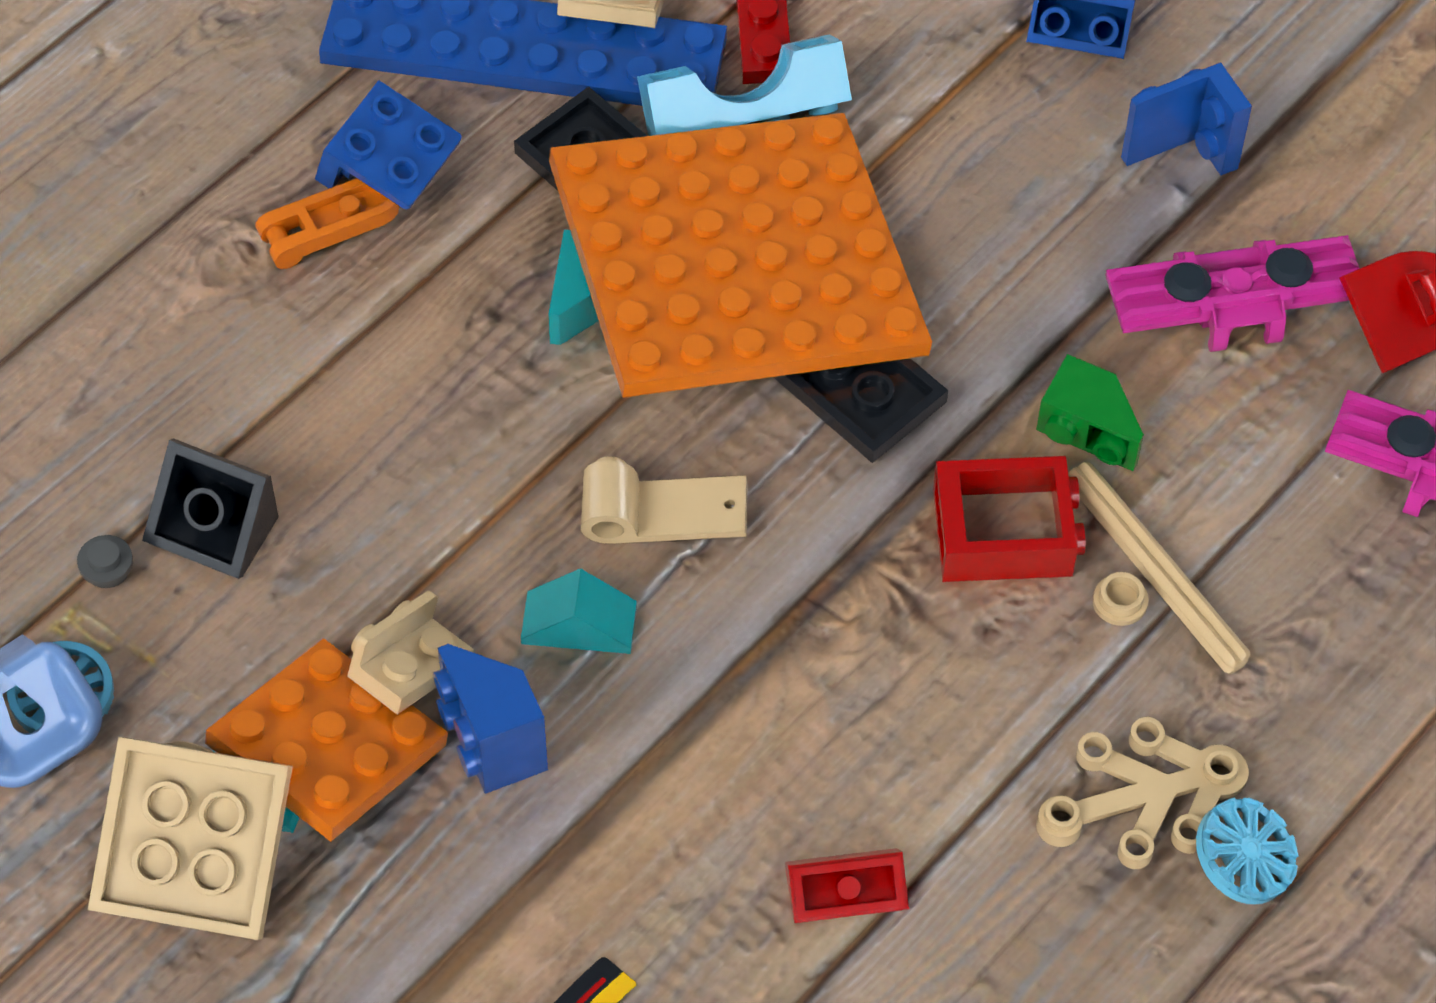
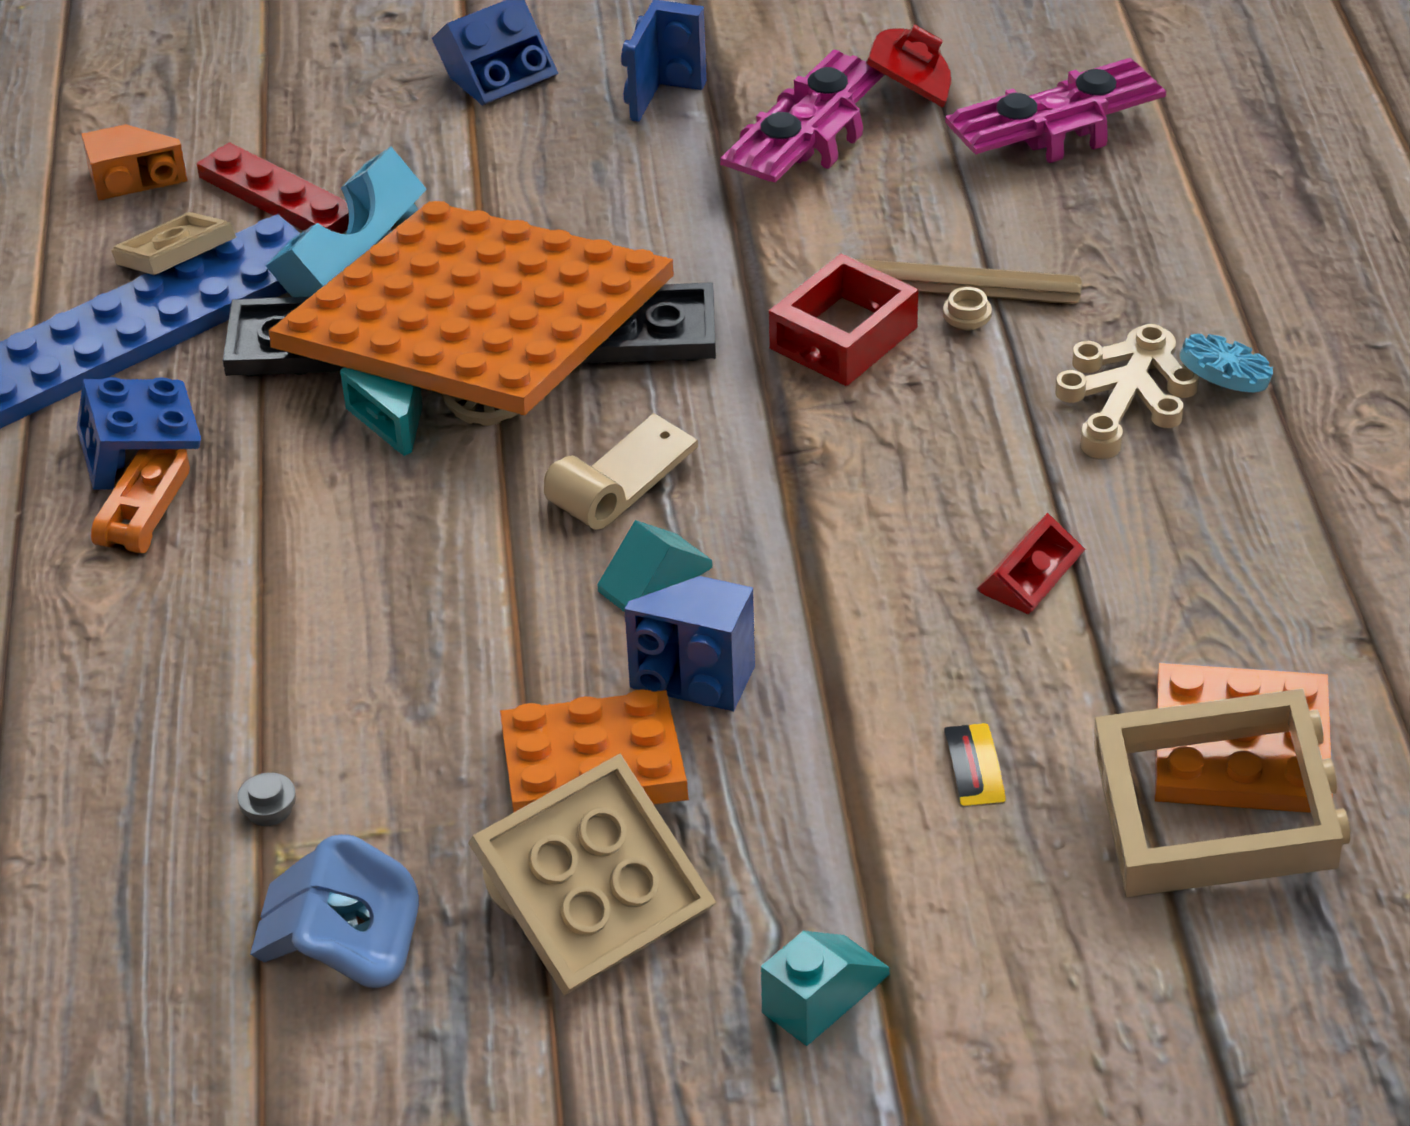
camera: 45 degrees left, 15 degrees down
black slope [142,438,279,579] -> none
tan bracket [347,590,474,715] -> none
green slope [1036,354,1144,471] -> none

